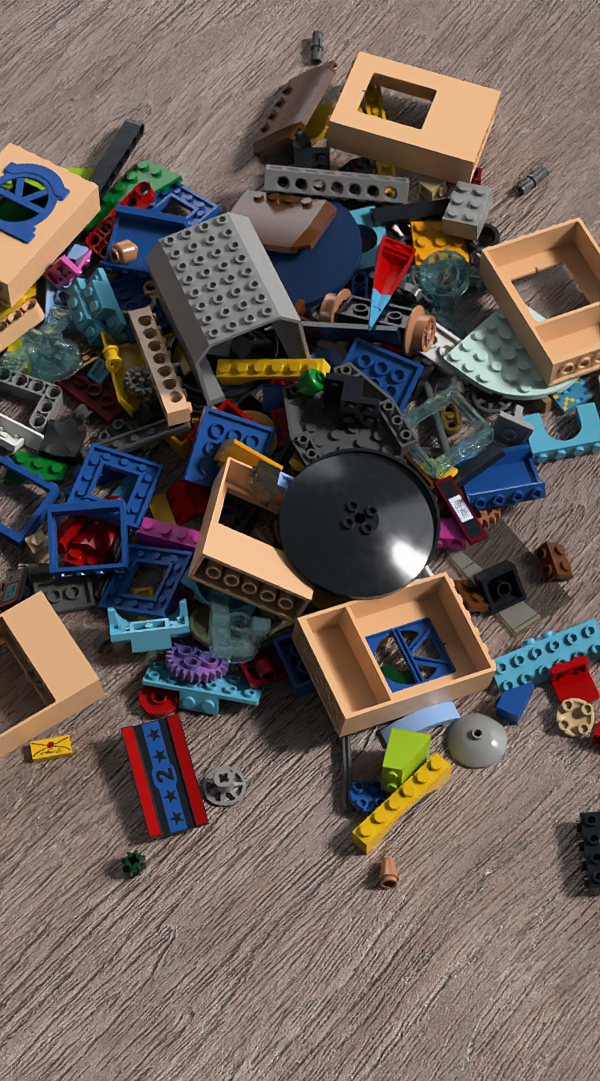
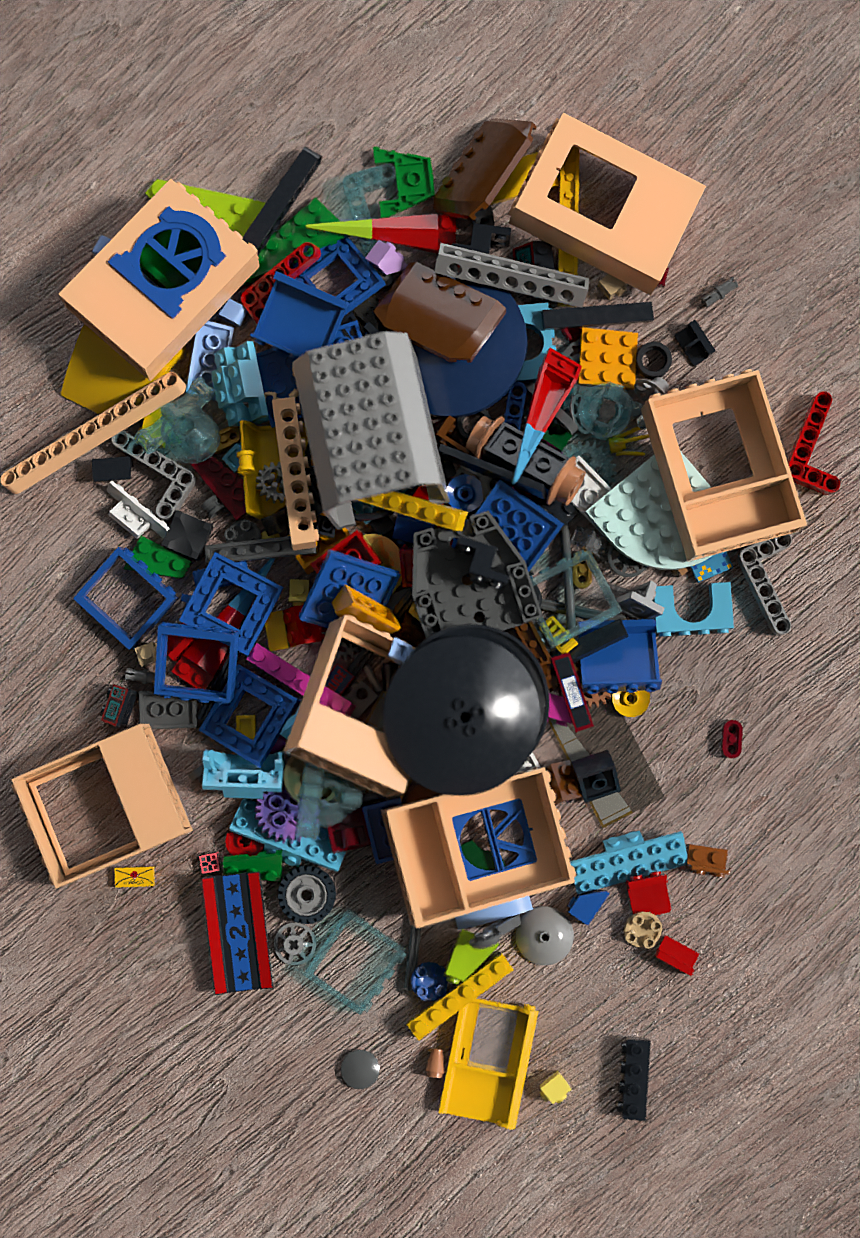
camera: 10 degrees right, 25 degrees up
dark pink bracket [42,249,92,289] -> none
nougat head [110,239,138,265] -> none
dark green gear [121,850,147,877] -> none
clear smoke slope [248,460,281,507] -> none
green head [297,368,325,396] -> none
dark grey pin [310,30,324,65] -> none
light grey brick [442,181,493,241] -> none
reddish brown bracket [534,541,574,583] -> none
none -> tile [198,852,222,875]
none -> green wing [223,849,283,882]
none -> wheel [278,865,336,924]
none -> light yellow bracket [288,579,309,606]
none -> clear light blue window [303,908,407,1015]
none -> red plate [305,214,456,254]
none -> dark grey dish [341,1050,380,1089]
none -> clear light blue beam [343,164,396,267]
none -> lavender slope [365,240,407,275]
none -> green wing [373,147,435,218]
none -> yellow piece [439,998,538,1129]
none -> dark grey beam [468,914,521,950]
none -> light yellow brick [539,1071,571,1104]
none -> yellow plant [608,425,649,456]
none -> yellow dish [612,690,650,717]
none -> black panel [674,319,716,366]

